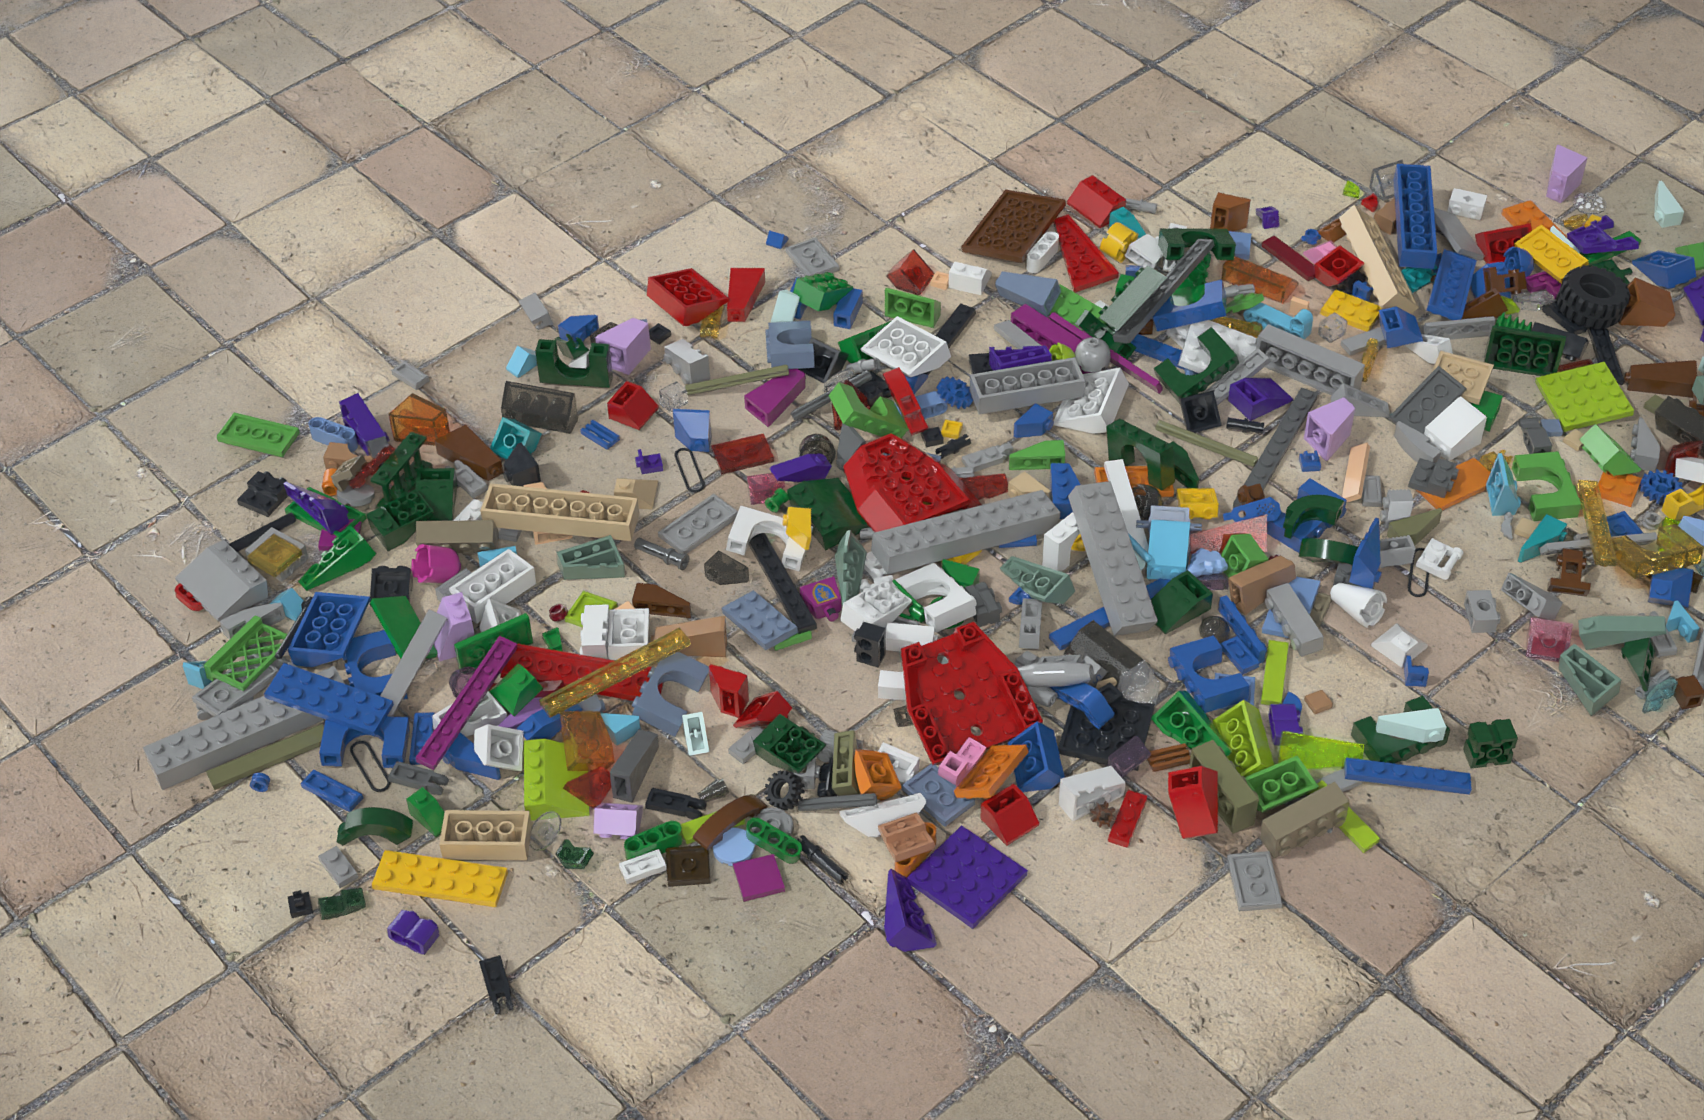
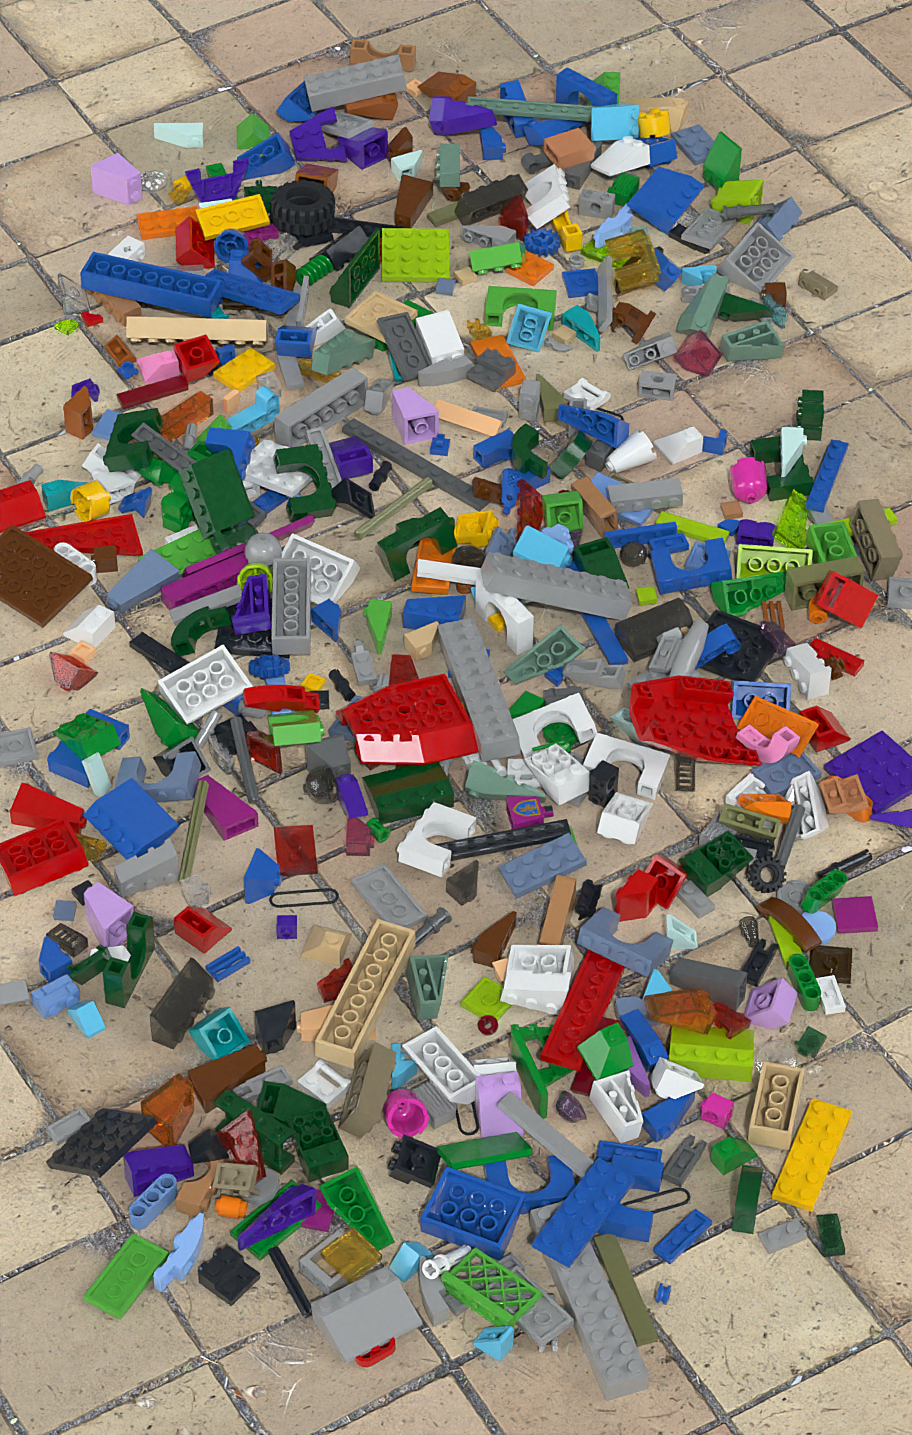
camera: 80 degrees left, 0 degrees up
black piece [275,596,313,659] -> none
black tile [287,890,313,919] -> none
dark purple brick [387,910,439,955] -> none
magenta plate [416,636,517,770] -> none
clear yellow plate [539,627,691,718] -> none
yellow slope [782,507,811,550] -> none
bright green slope [885,288,941,328] -> none
clear plate [1117,660,1160,704] -> none
dark grey piece [1518,417,1552,454] -> none
clear yellow plate [1577,480,1617,567] -> none
none -> medium blue brick [31,974,80,1019]
none -> black plate [46,1108,158,1178]
none -> blue slope [83,778,180,860]
none -> reddish brown brick [91,546,118,573]
none -> light blue slope [153,1212,204,1292]
none -> dark green arch [171,606,232,656]
none -> sand green wedge [311,329,376,375]
none -> white pin [422,1245,472,1279]
none -> black hinge [575,879,603,921]
none -> white slope [597,792,653,845]
none -> lime tile [635,586,658,606]
none -> dark pink brick [700,1092,734,1129]
none -> dark pink cylinder [730,457,767,503]

